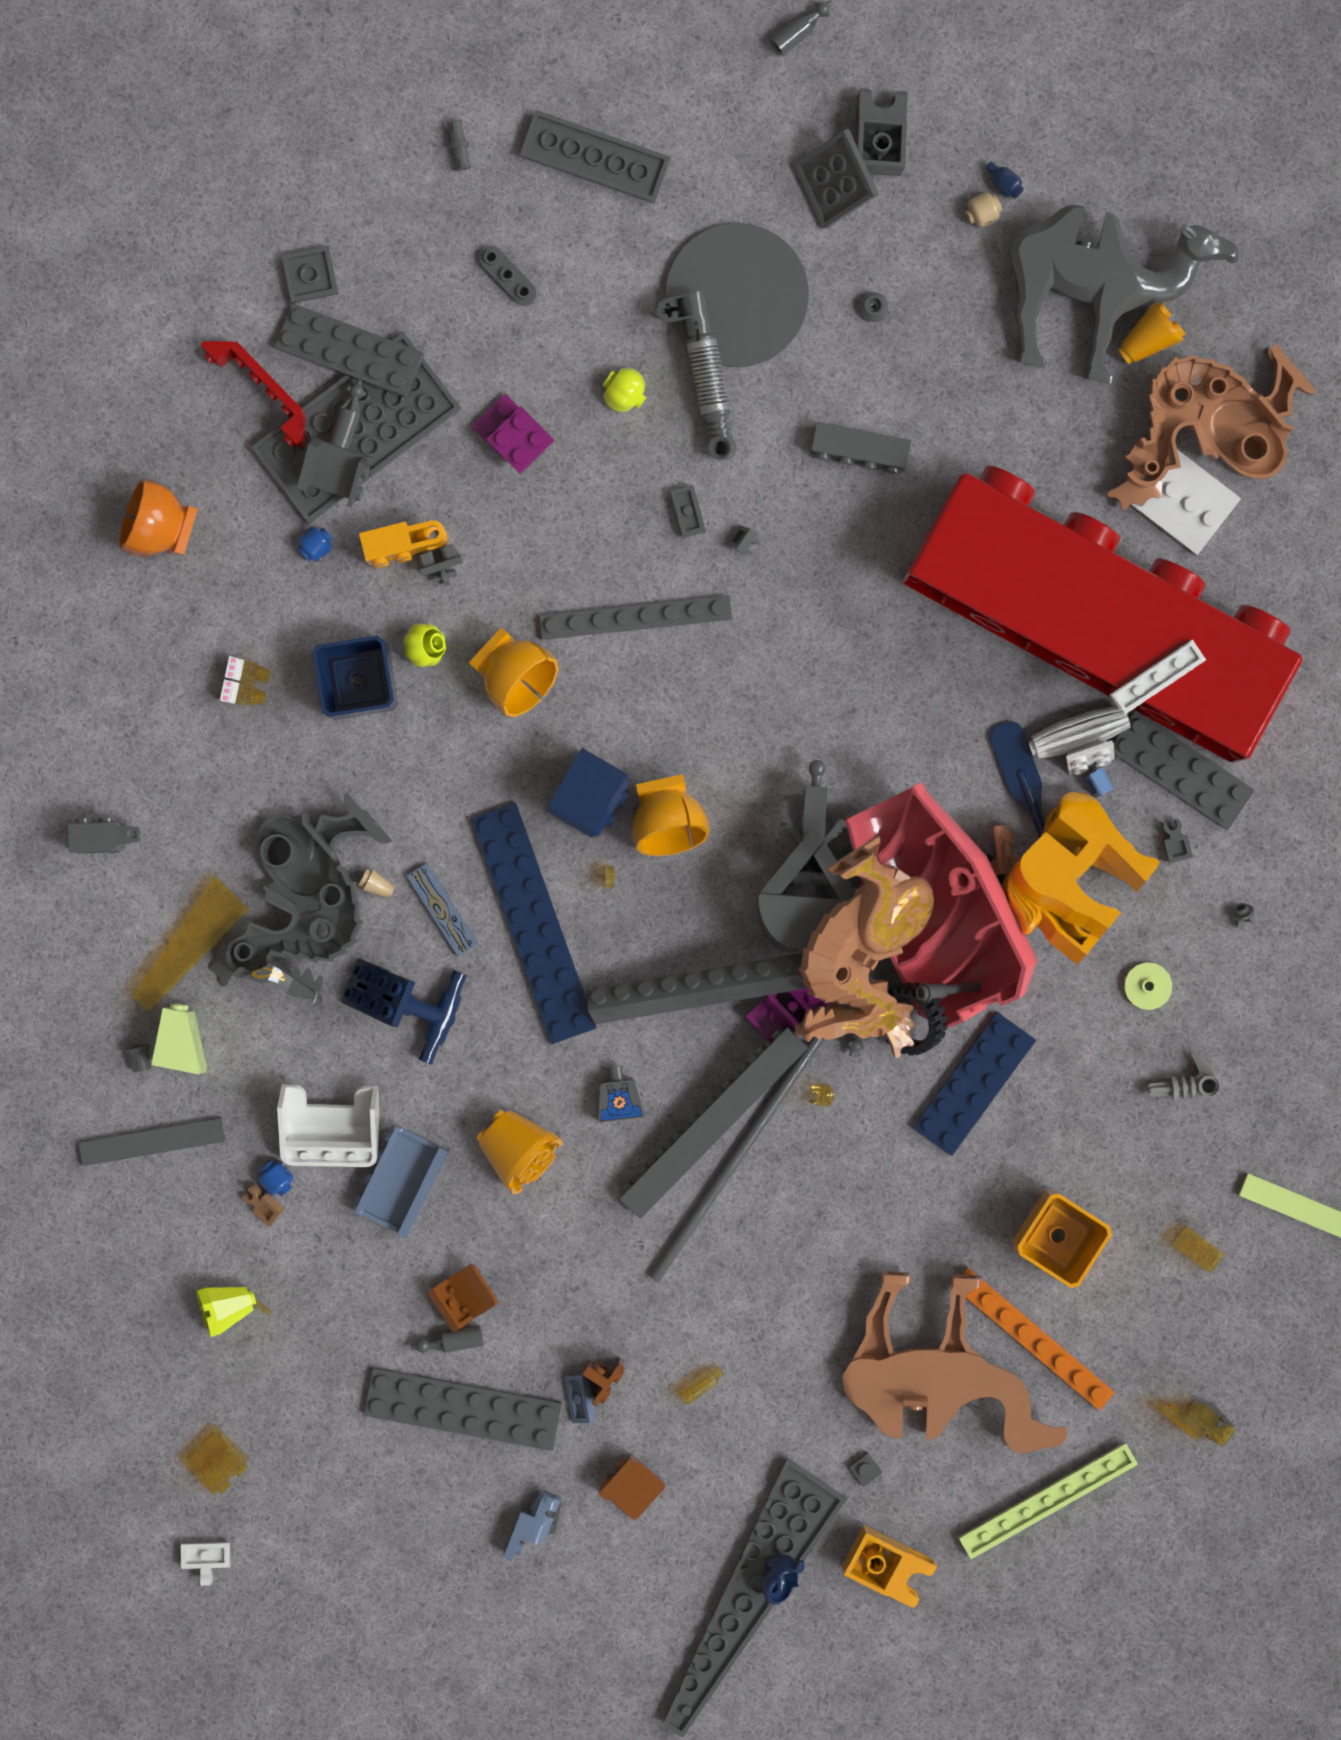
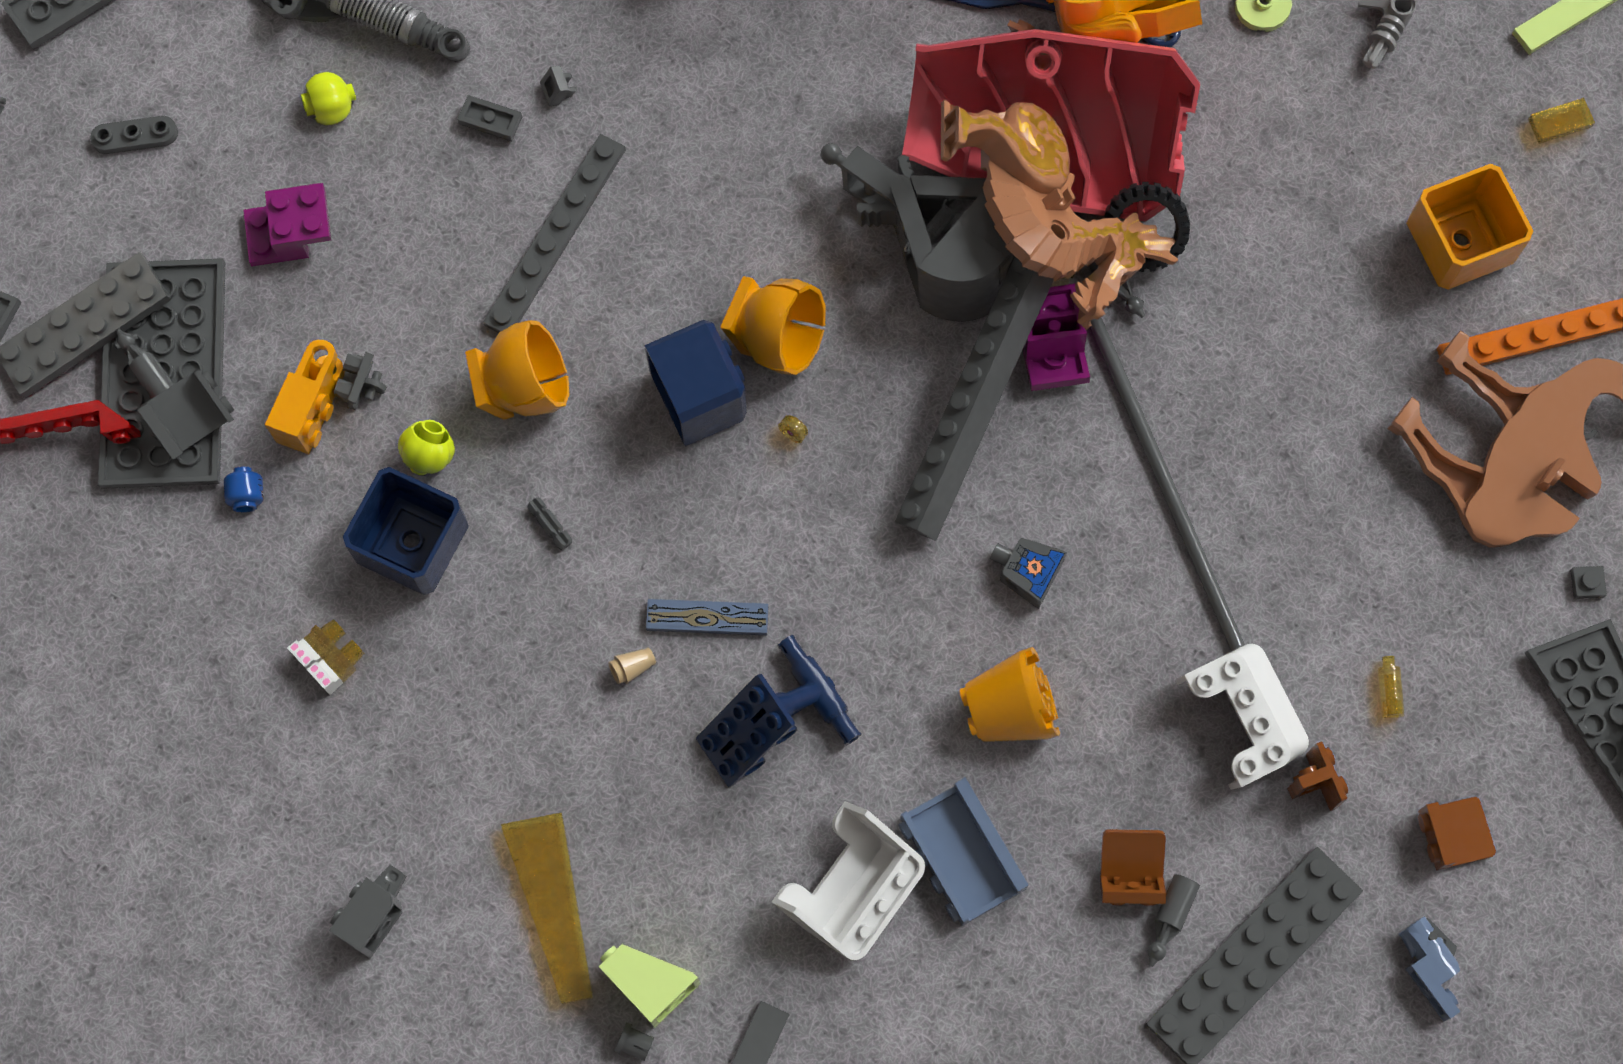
camera: 55 degrees left, 15 degrees down
orange plate [118,478,198,558] -> none
dark grey animal [210,792,392,1005] -> none
medium nougat plate [242,1184,285,1227] -> none
blue head [258,1160,294,1197] -> none
dark blue plate [471,803,597,1044] -> none
sand blue plate [564,1373,596,1423] -> none
dark grey brick [620,1026,809,1219] -> none
clear yellow plate [809,1083,834,1107] -> none
dark blue plate [913,1012,1036,1156] -> none
dark grey pin [916,981,982,1002] -> none
none -> dark grey axle [527,497,572,550]
none -> white windscreen [1175,644,1309,790]

